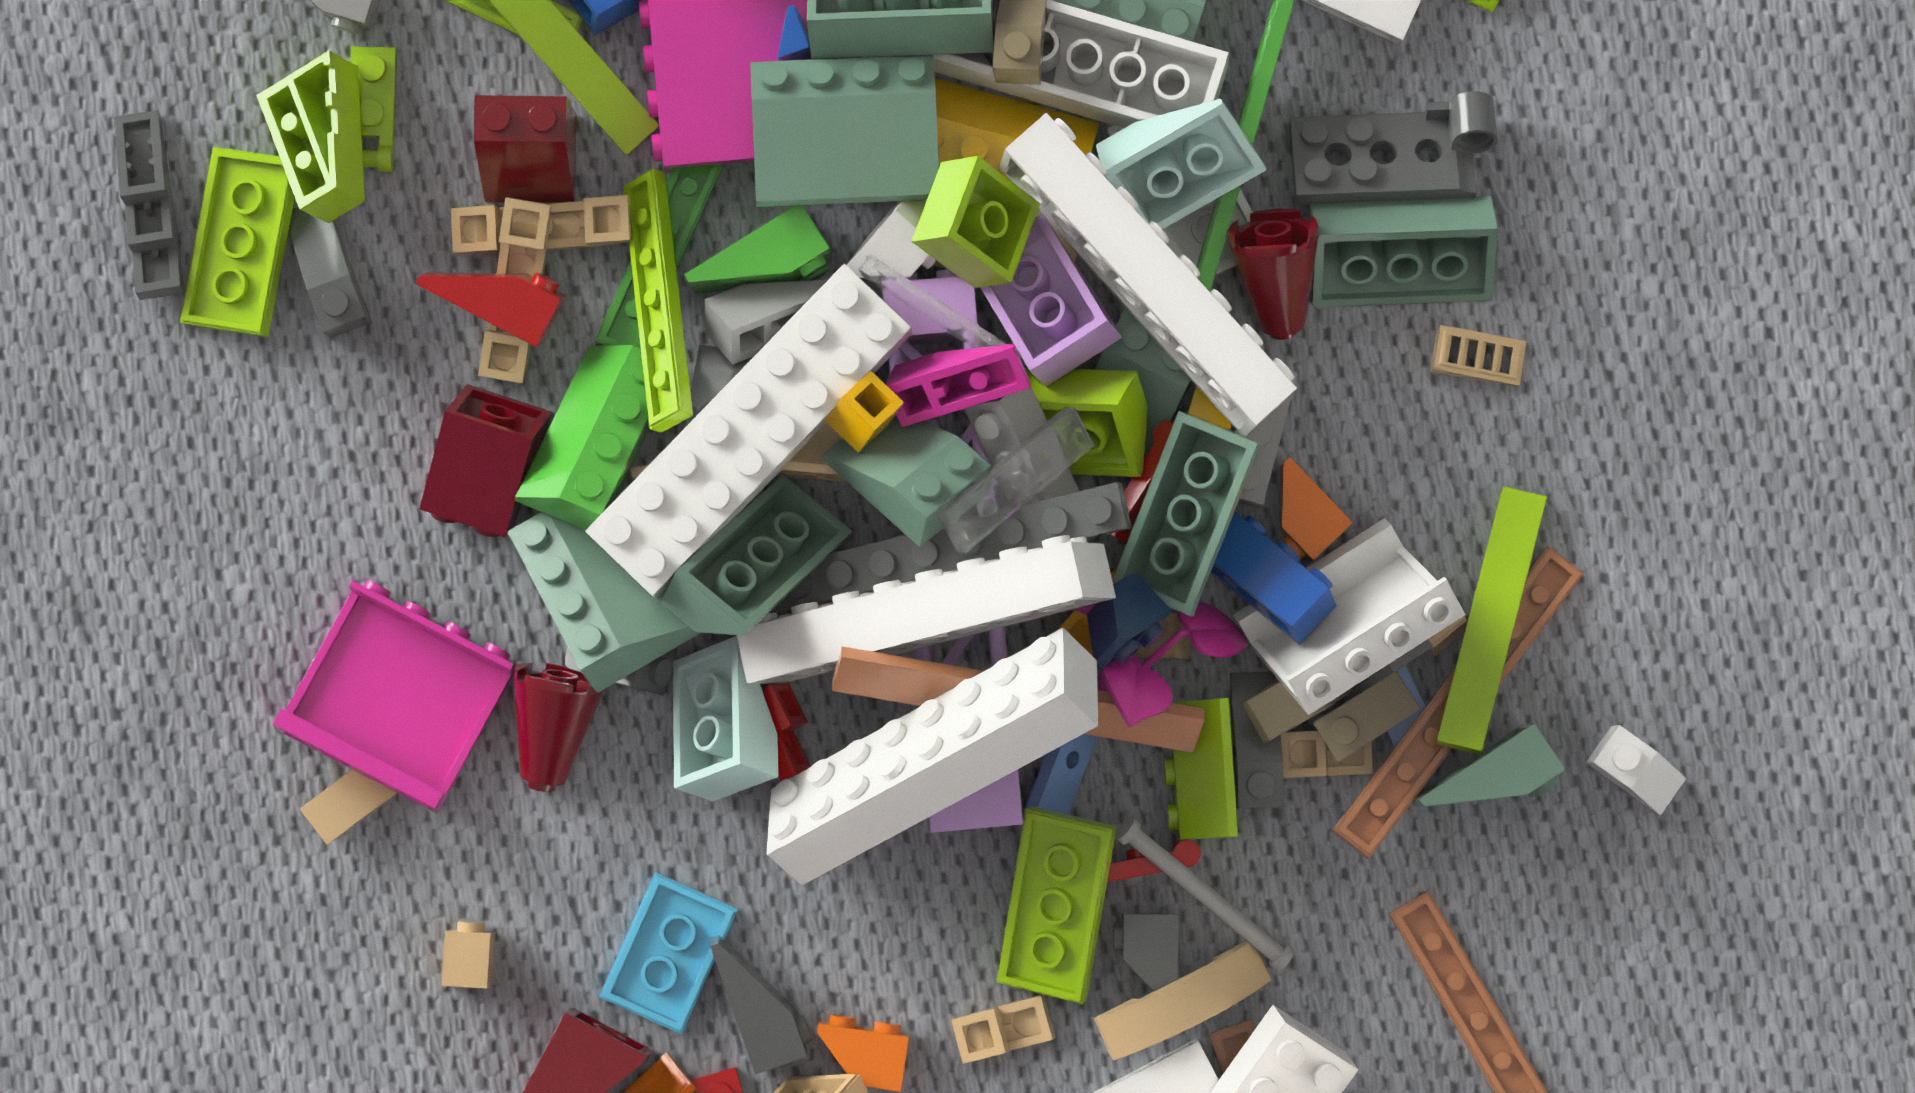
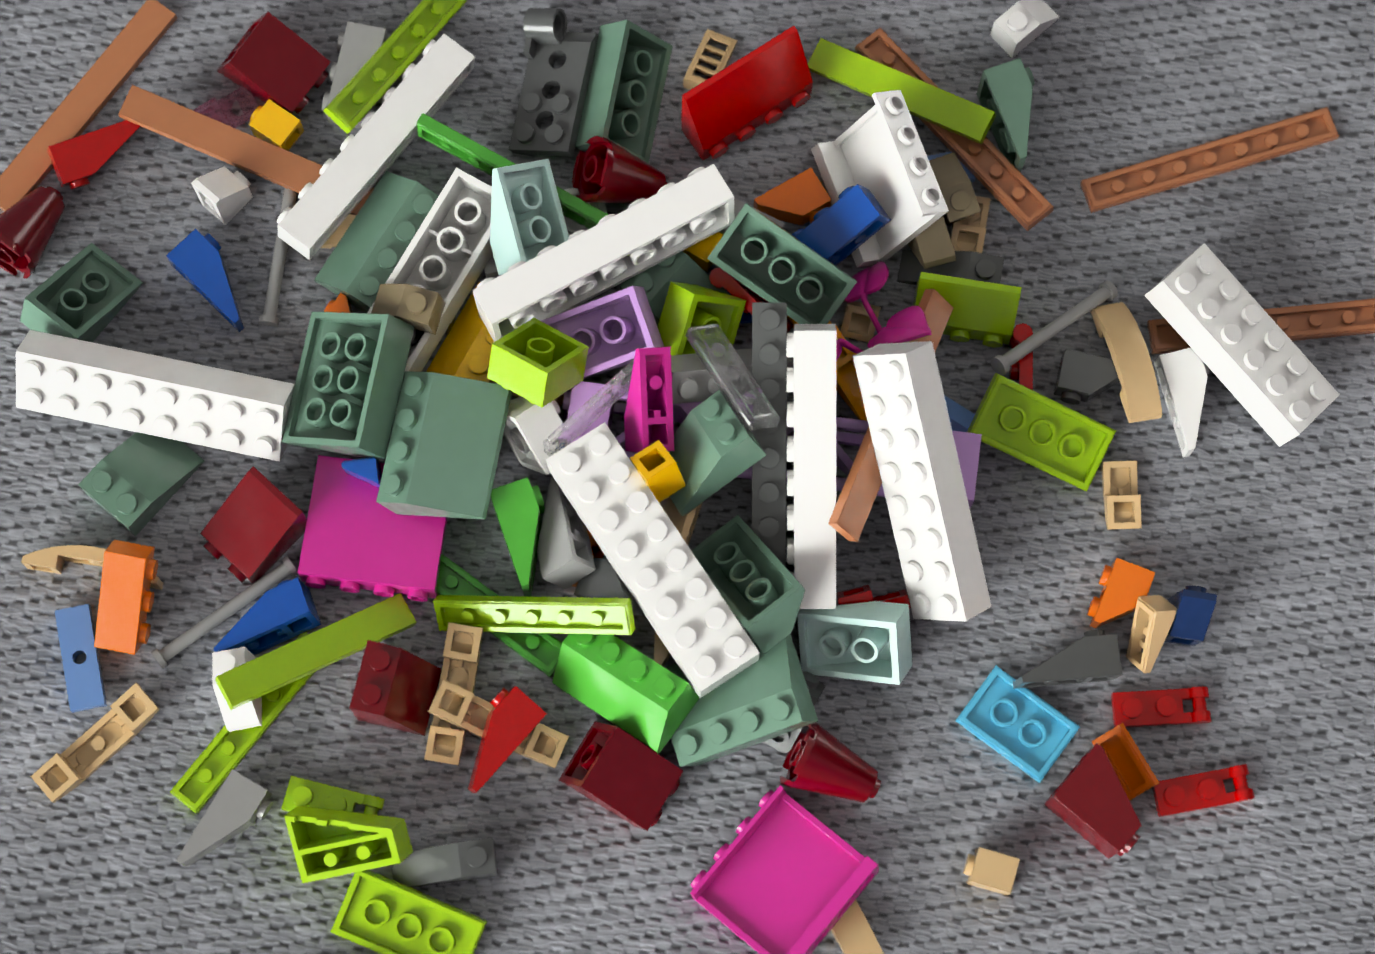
camera: 80 degrees left, 10 degrees down
dark blue slope [1087,571,1172,670] -> none
none -> red slope [681,26,813,161]

